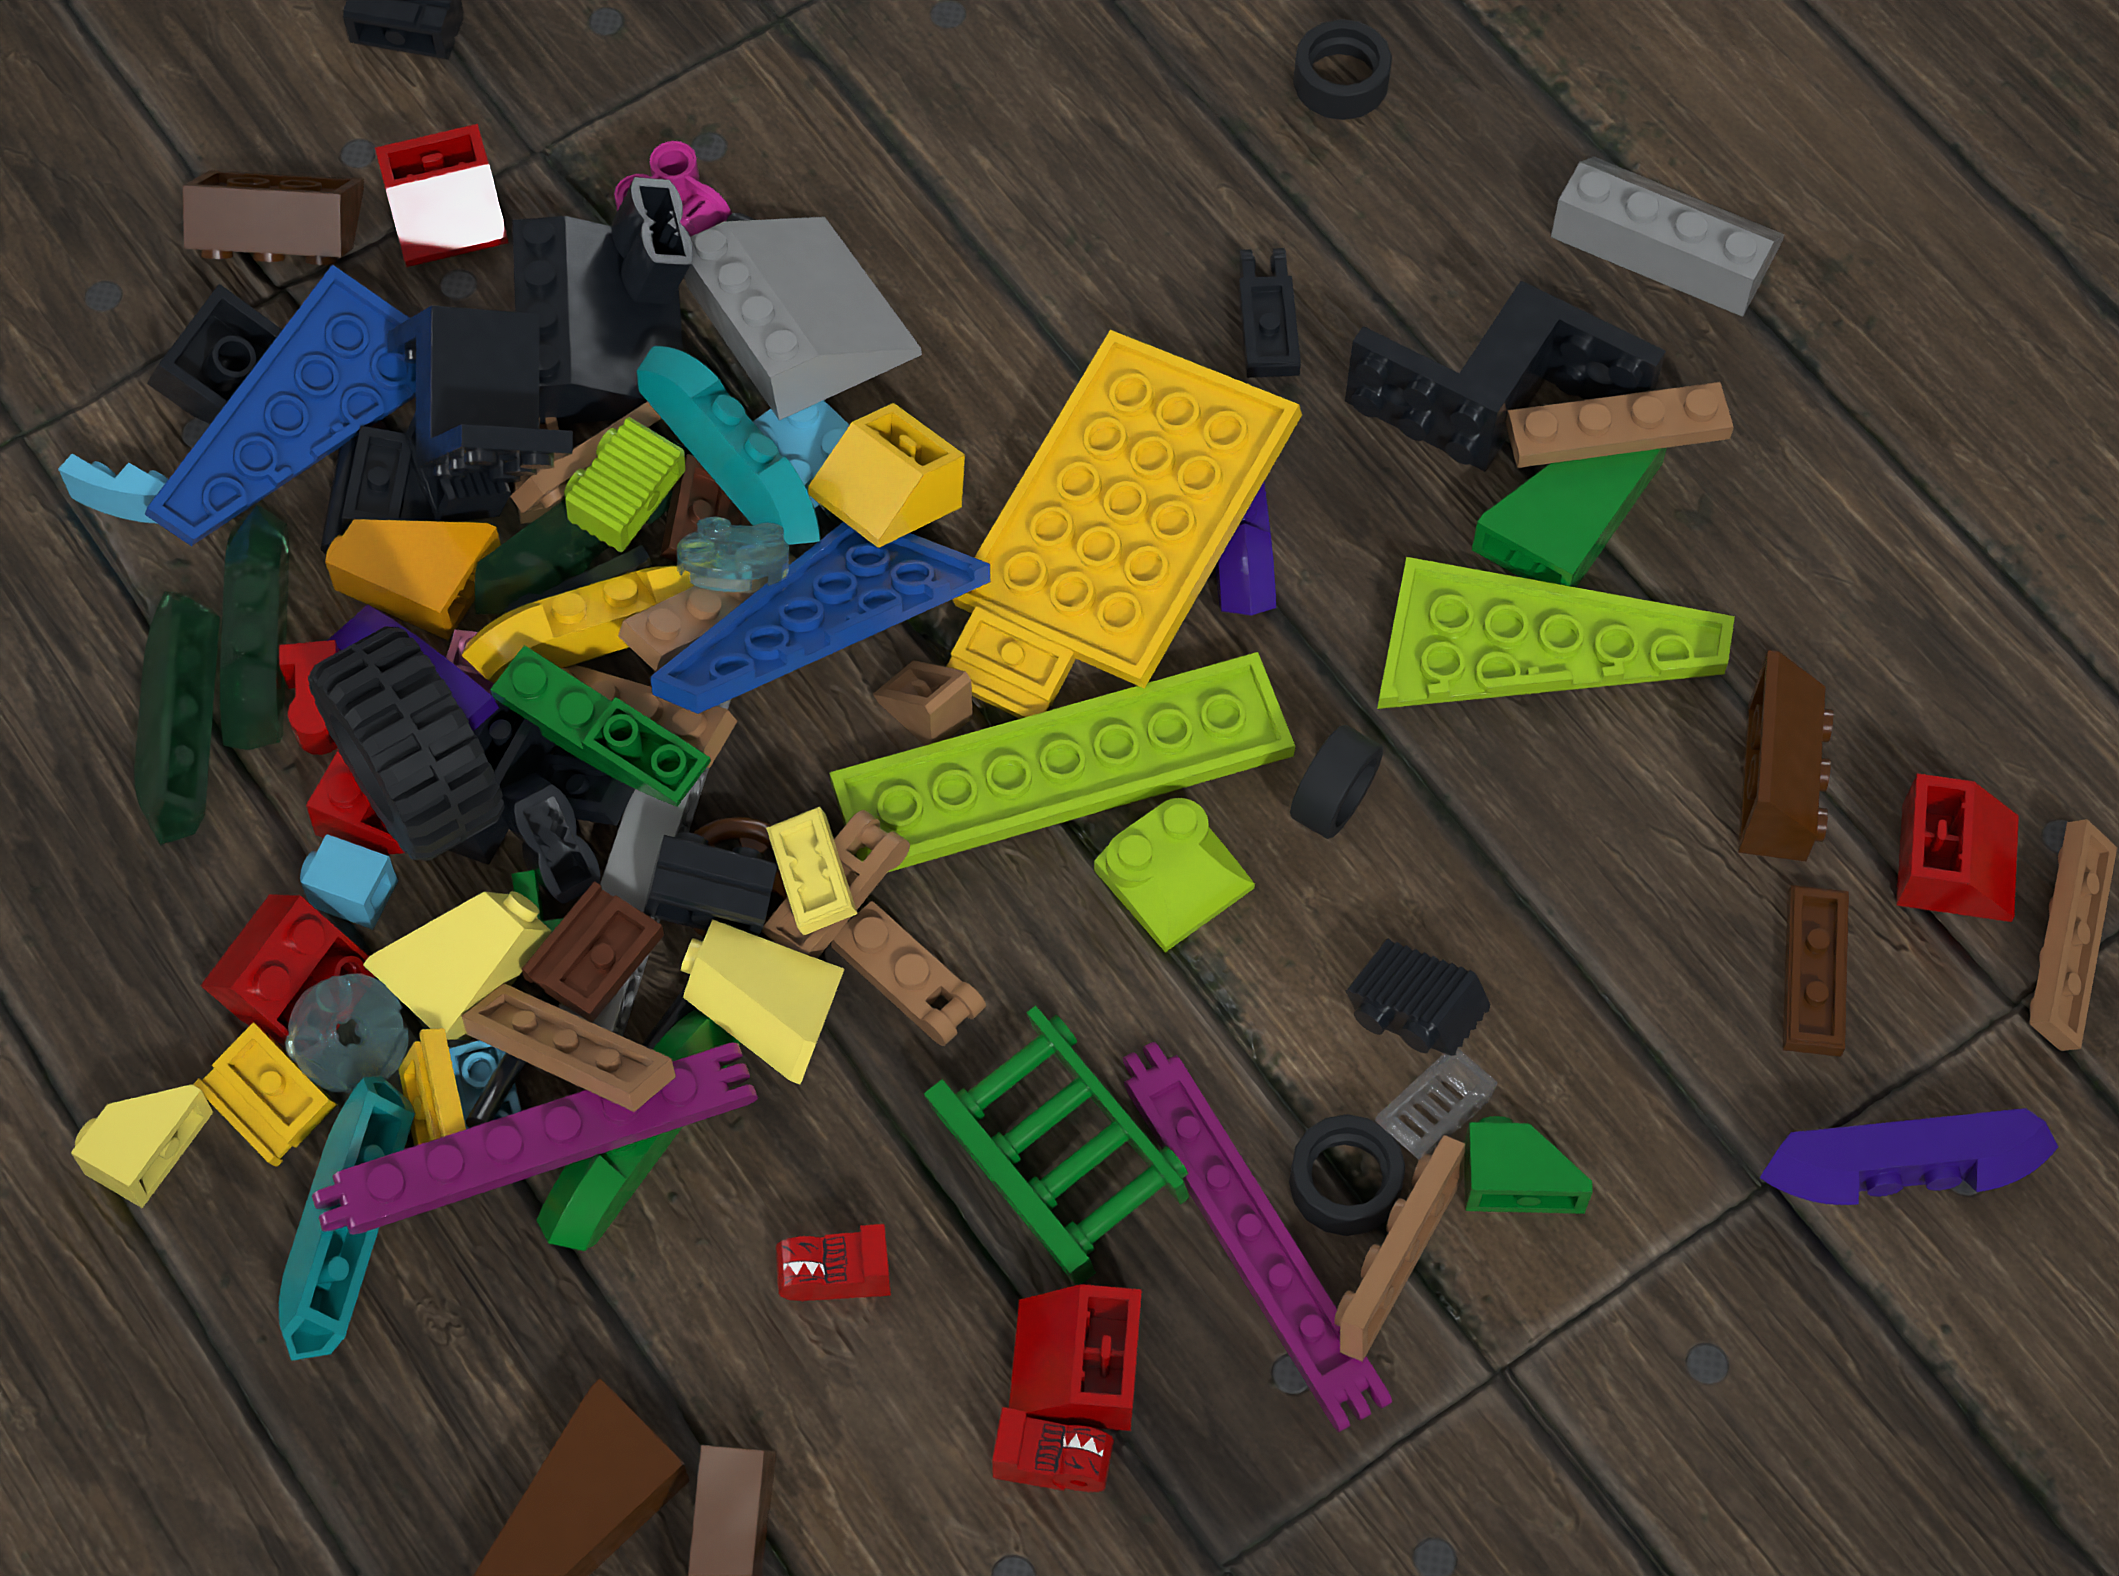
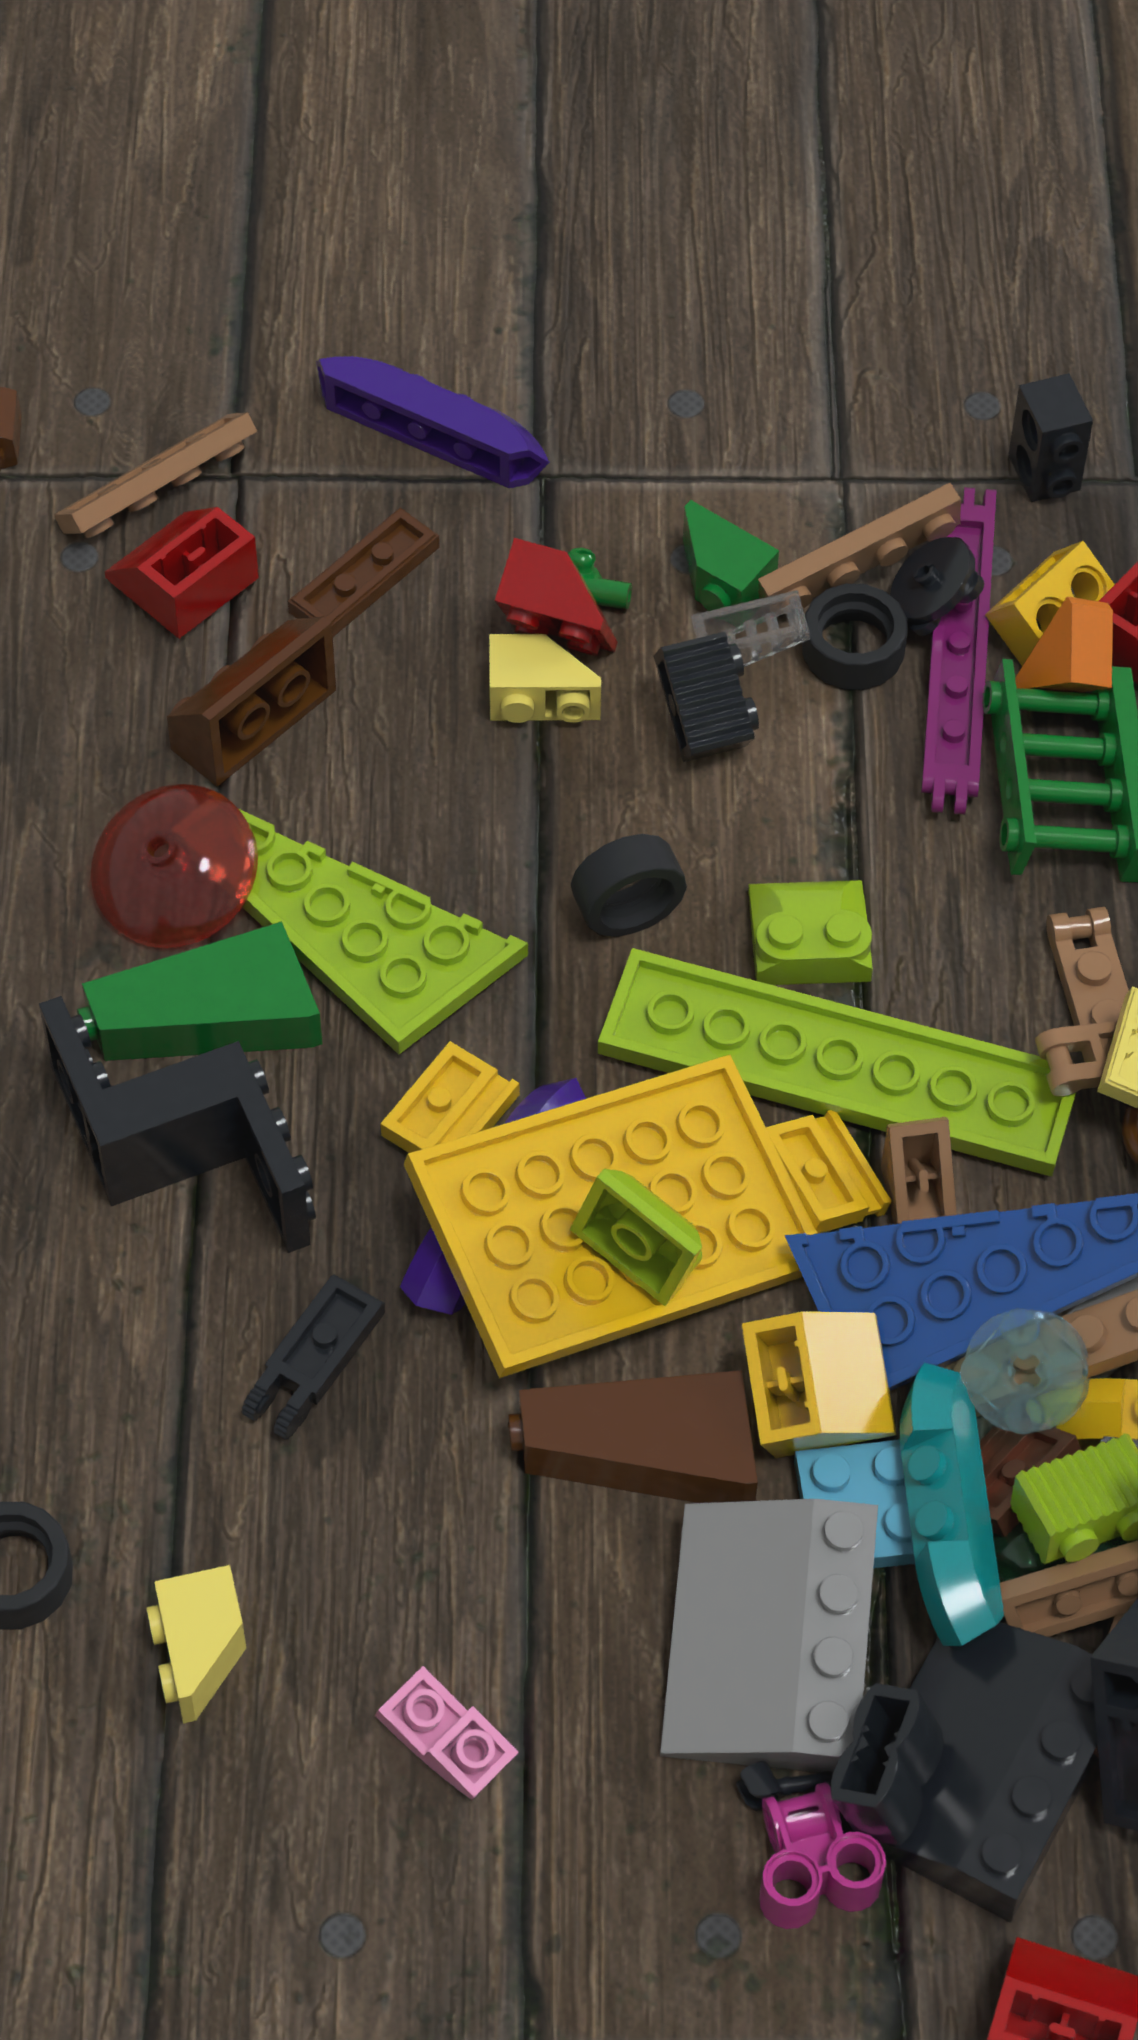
camera: 145 degrees left, 5 degrees down
medium nougat plate [1506,382,1734,468] -> none
none -> clear red dish [91,784,258,948]
none -> light yellow slope [146,1565,246,1723]
none -> bright pink slope [375,1666,519,1800]
none -> yellow plate [380,1041,520,1153]
none -> light yellow slope [489,634,601,723]
none -> red slope [494,537,618,656]
none -> reddish brown slope [508,1370,758,1503]
none -> green arm [568,548,632,610]
none -> lime slope [570,1169,702,1306]
none -> black piece [890,537,984,636]
none -> yellow brick [985,541,1115,666]
none -> black brick [1008,373,1093,502]
none -> orange slope [1015,596,1113,692]

